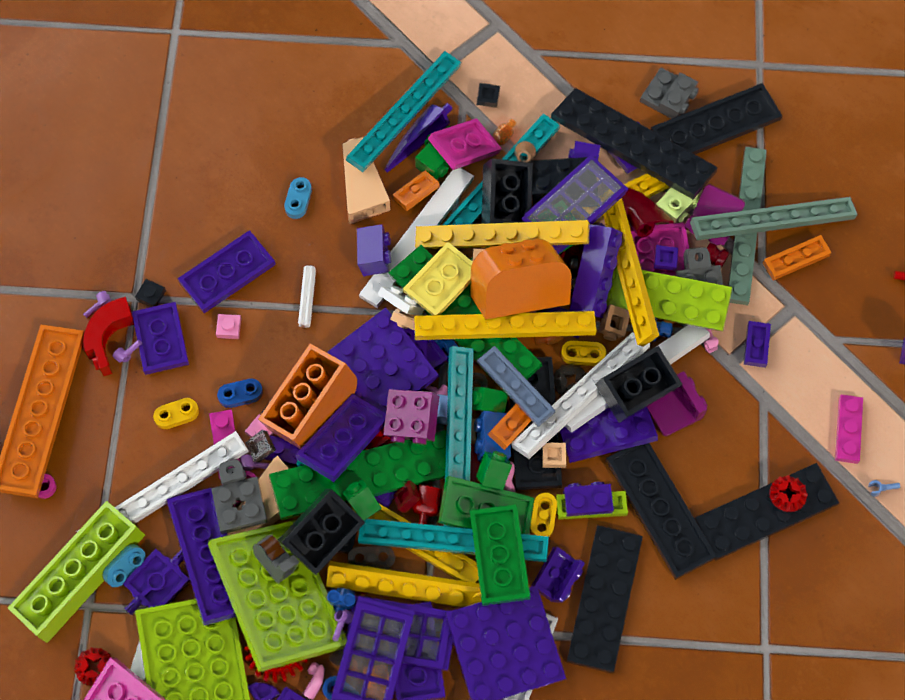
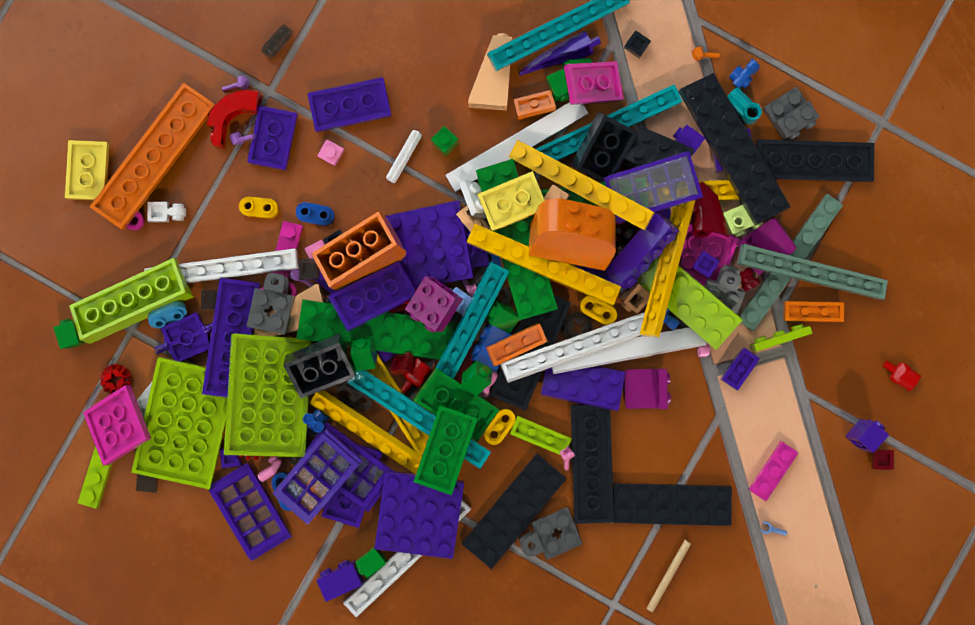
camera: 30 degrees right, 20 degrees up
black plate [135,279,166,307] -> none
dark grey leg [253,535,300,584] -> none
dark azure plate [284,177,312,219] -> none
medium lavender hand [332,609,354,641] -> none
brick [357,224,392,276] -> none
sand blue tile [477,346,555,427] -> none
clear orange cylinder [493,119,516,145] -> none
medium nougat cone [515,141,536,162] -> none
dark purple bracket [531,547,585,603] -> none
light nougat plate [542,443,566,468] -> none
dark purple bracket [563,482,614,517] -> none
black brick [595,346,683,423] -> none
red gear [770,475,808,512] -> none
none -> green brick [53,319,86,349]
none -> white plate [147,202,186,222]
none -> clear smoke tile [201,290,218,310]
none -> clear smoke beam [261,24,293,59]
none -> green brick [431,126,459,157]
none -> dark grey plate [519,507,582,560]
none -> bright pink hand [560,446,575,470]
none -> tan bar [647,540,691,612]
none -> orange hand [692,46,720,60]
none -> teal piece [727,87,762,125]
none -> blue plate [729,59,760,89]
none -> lime plate [749,324,812,352]

